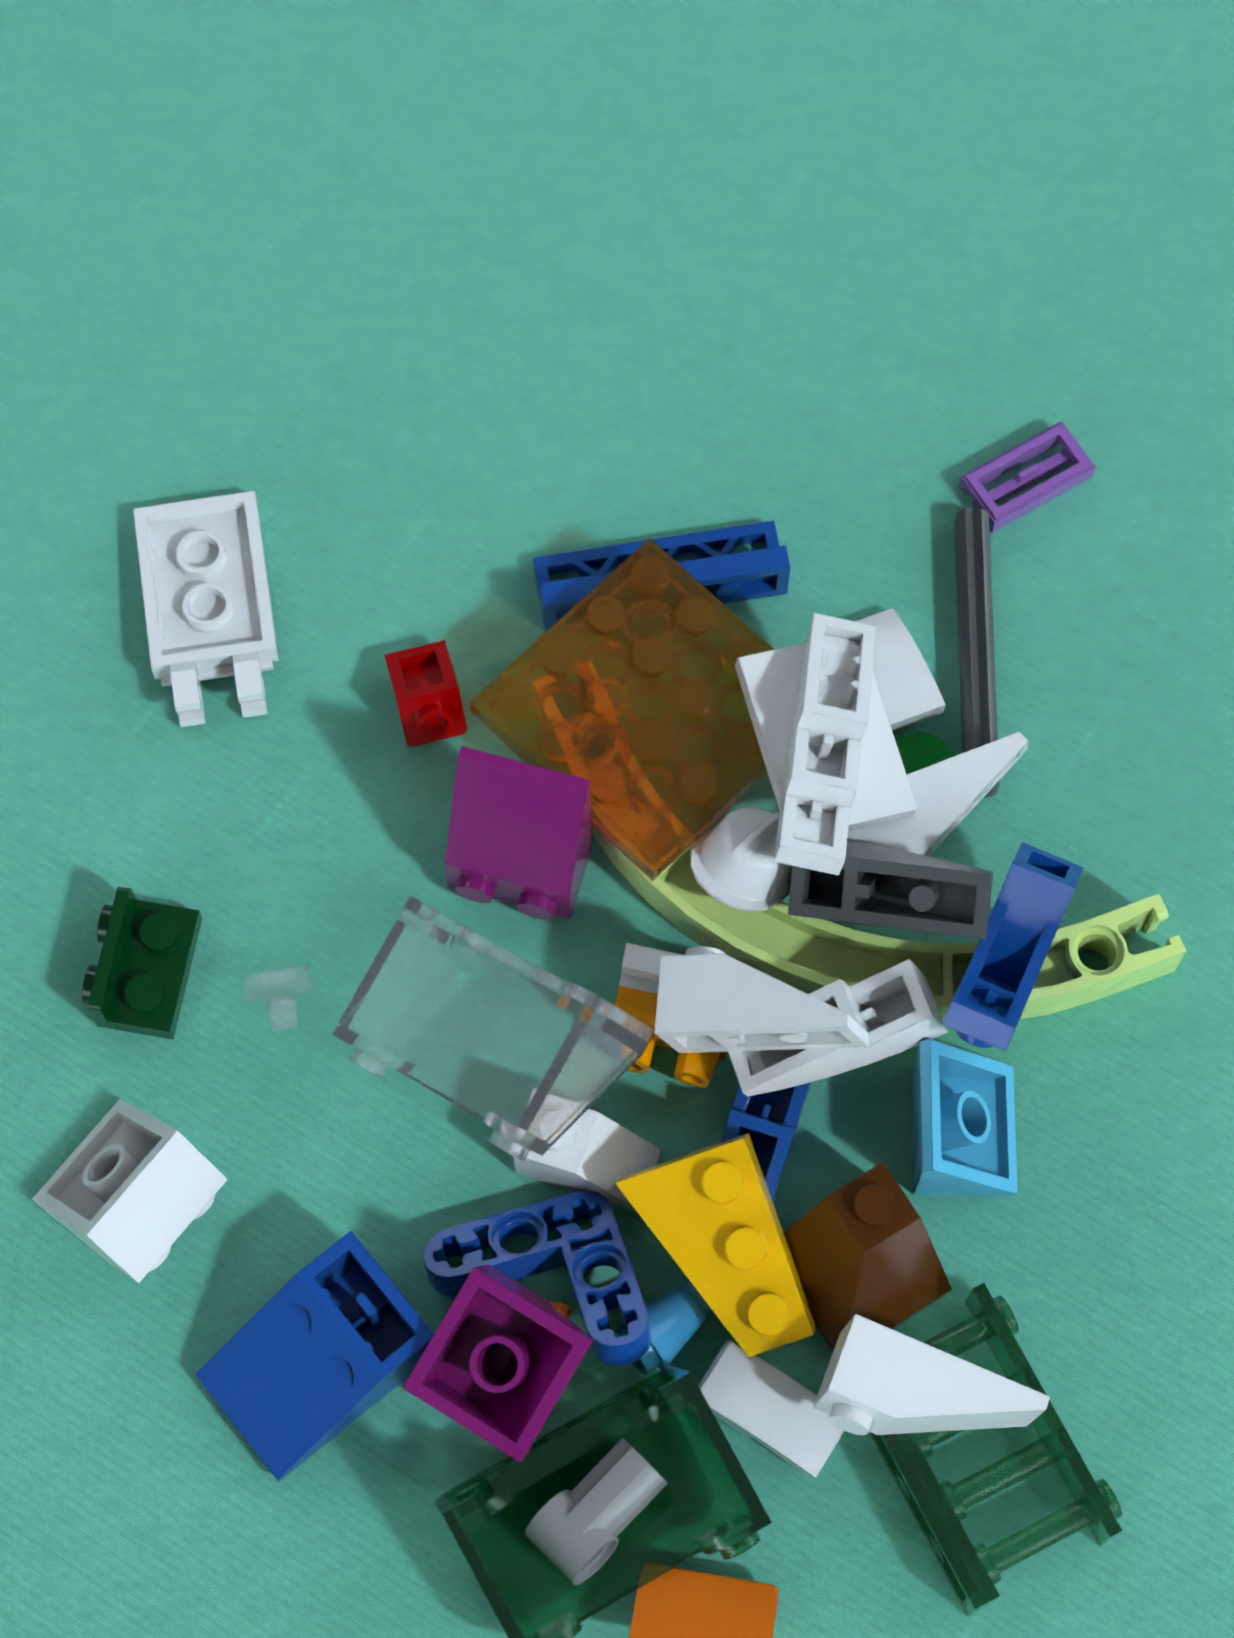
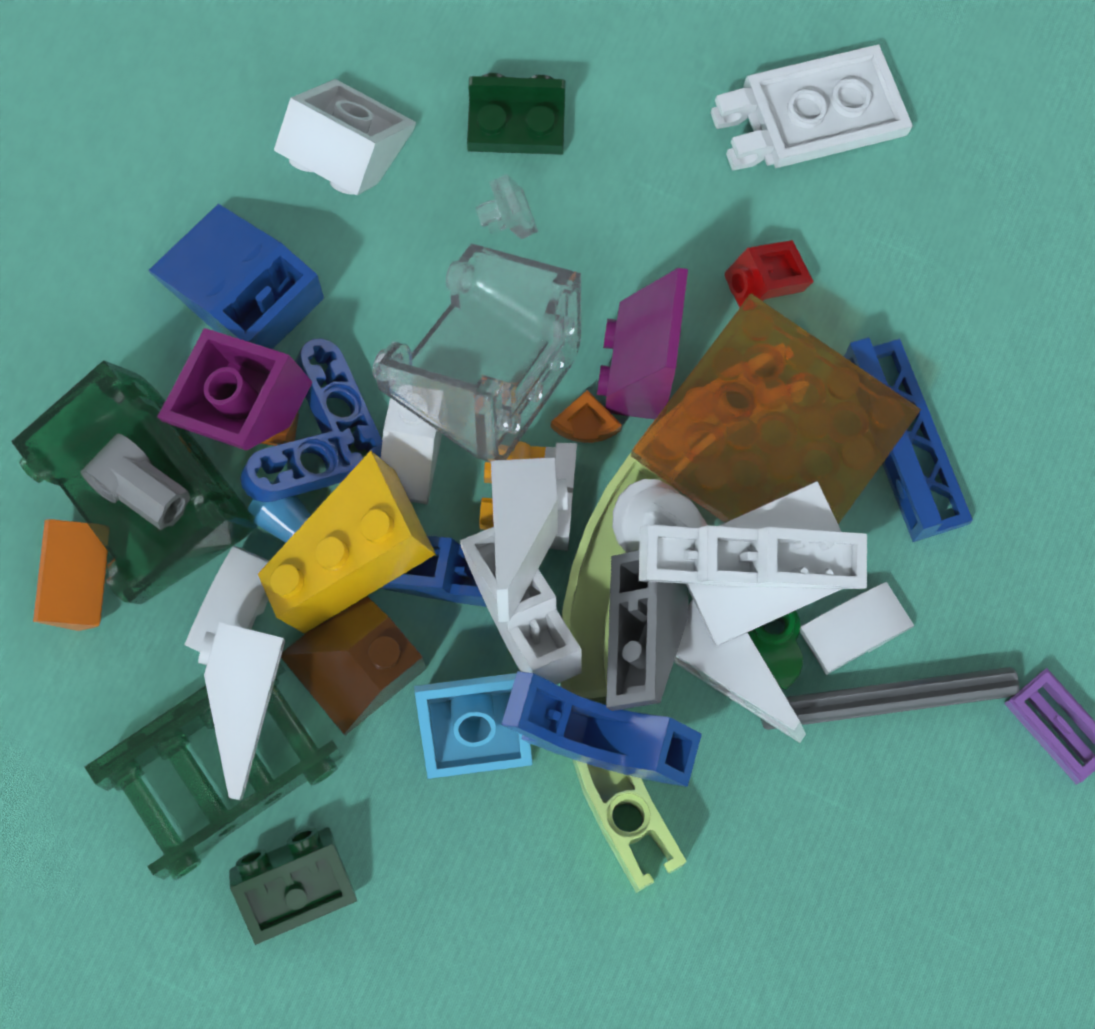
camera: 80 degrees right, 5 degrees up
none -> dark green bracket [229,827,357,945]
none -> orange tile [550,390,622,443]

